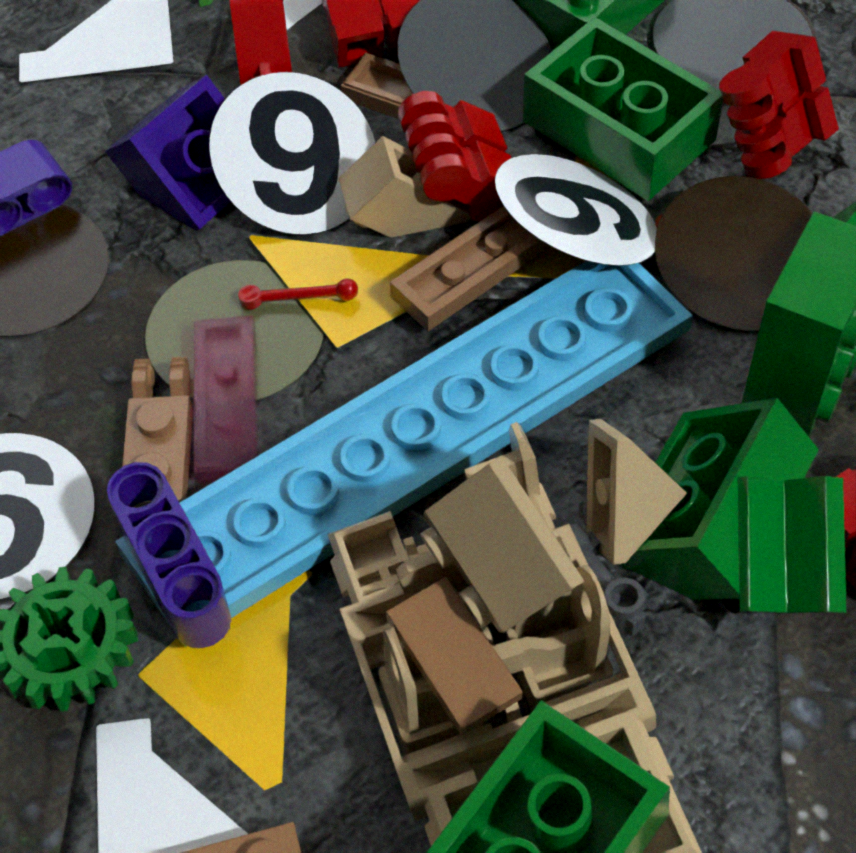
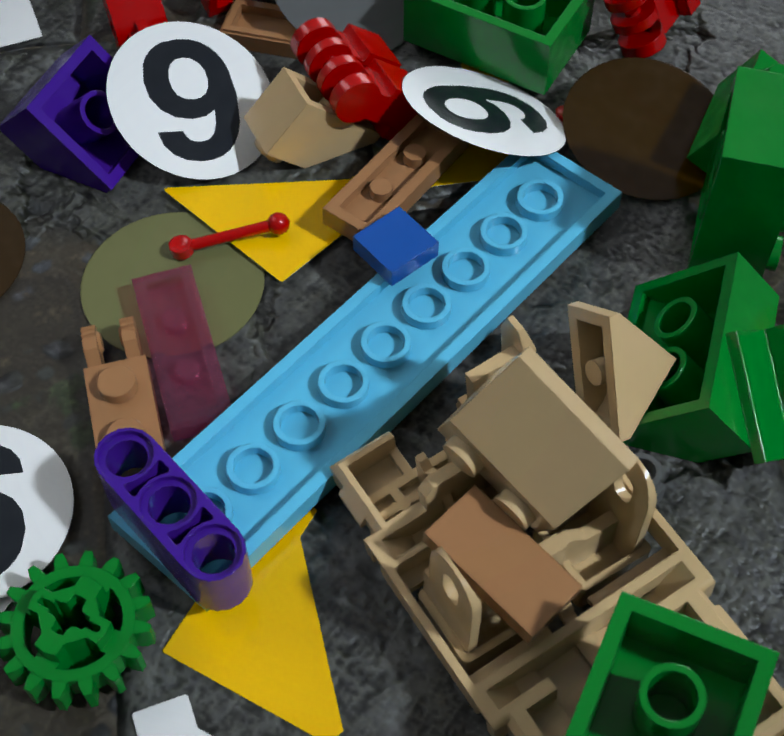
camera: 15 degrees left, 0 degrees up
none -> blue tile [353,206,439,286]

